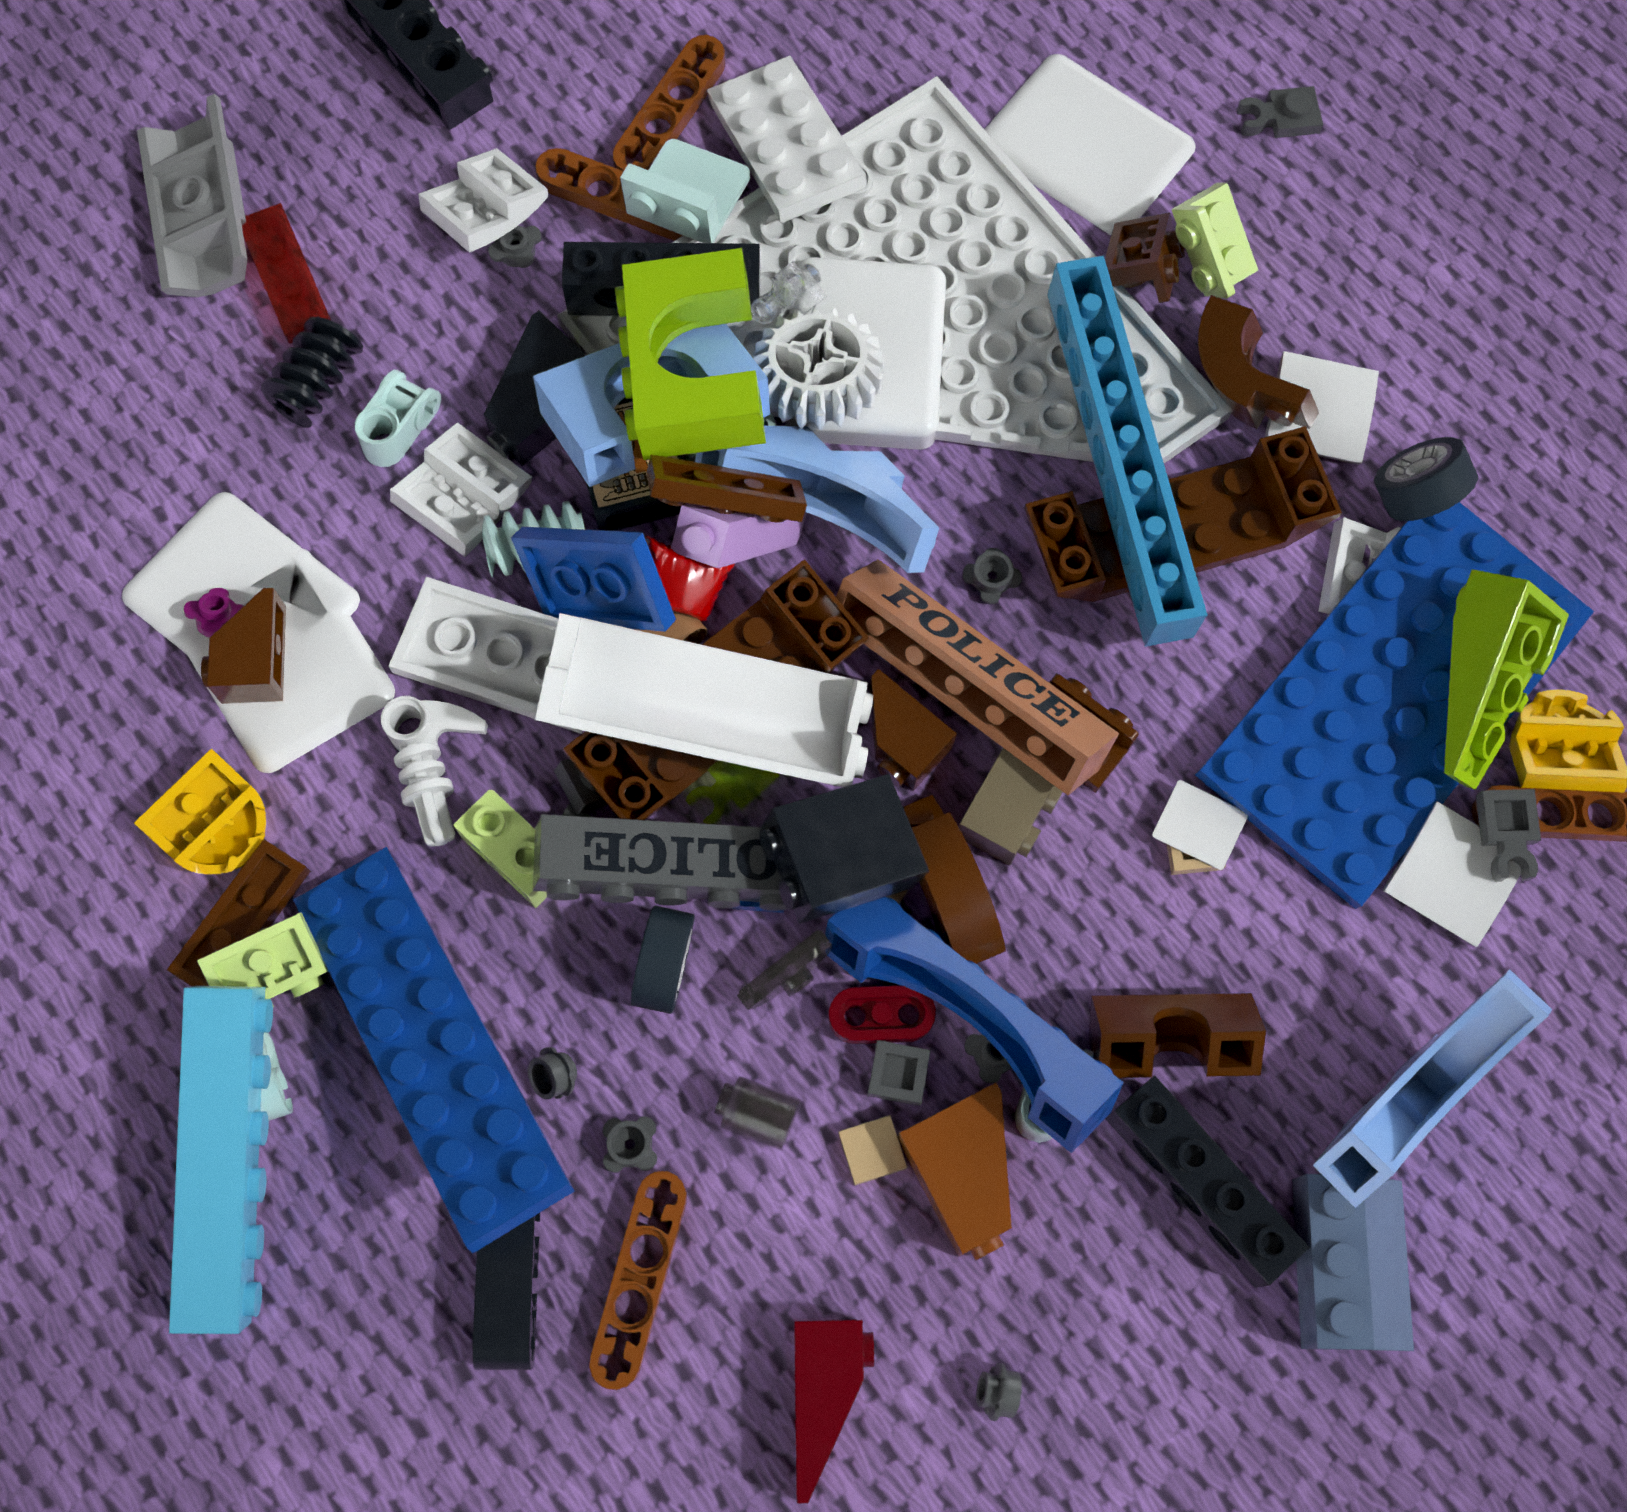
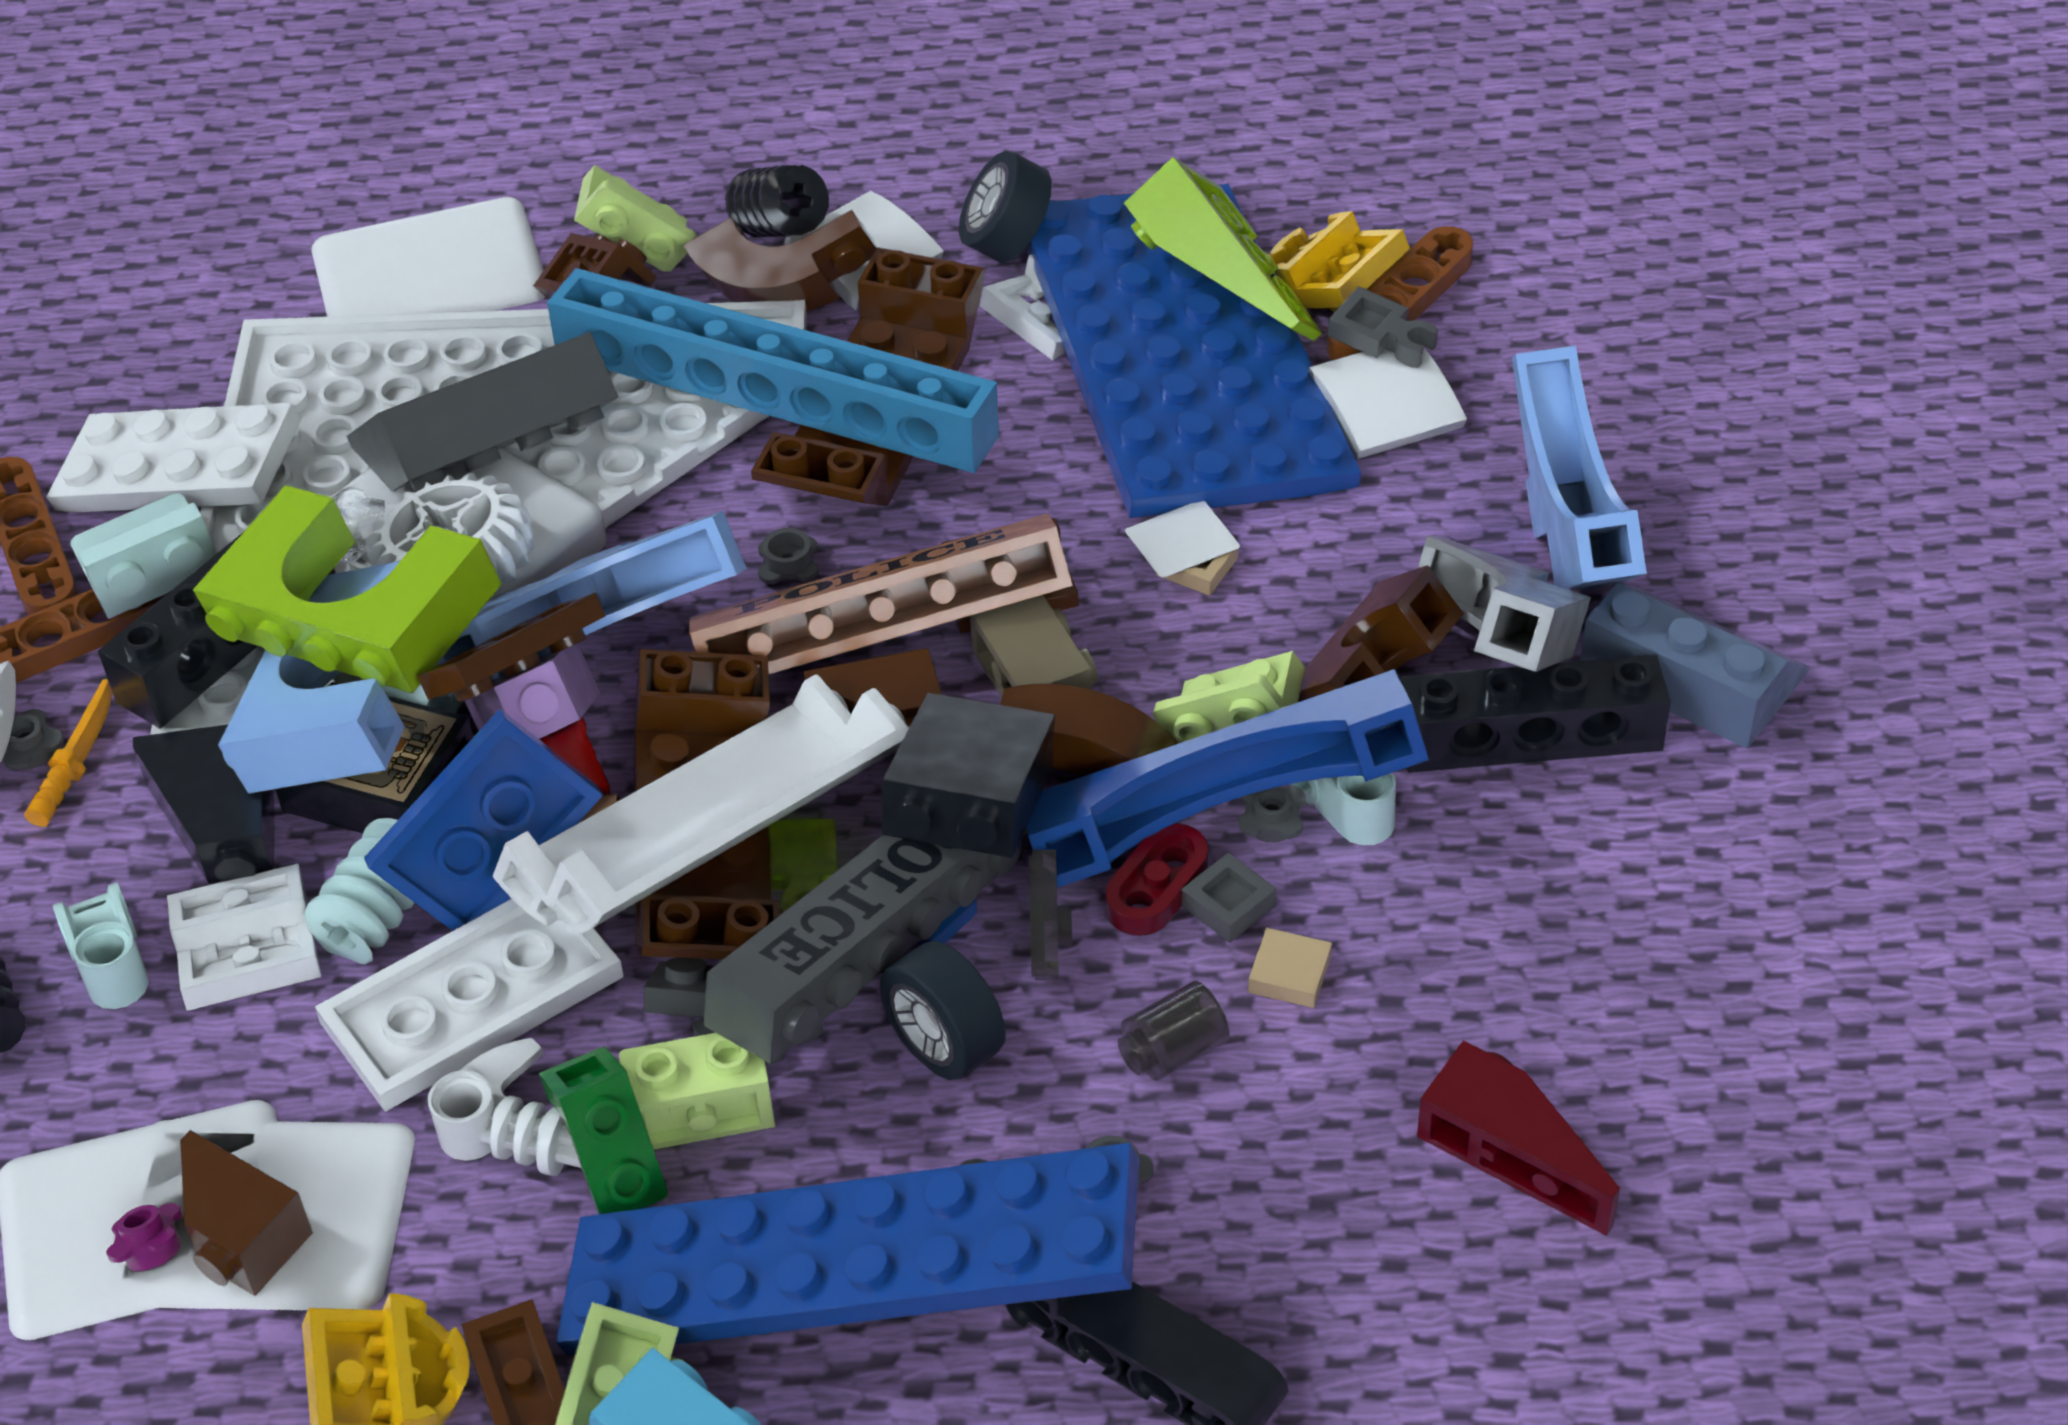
camera: 50 degrees left, 25 degrees down
dark orange beam [589,1171,687,1390] -> none
dark orange slope [897,1082,1012,1261] -> none
dark grey plate [976,1363,1022,1421] -> none
dark grey plate [1237,86,1323,138] -> none
none -> light orange piece [24,679,112,827]
none -> dark grey slope [346,332,619,493]
none -> green bracket [539,1046,668,1214]
none -> black piece [725,165,829,237]
none -> yellowish green bracket [1153,651,1305,743]
none -> light grey arch [1418,535,1591,672]

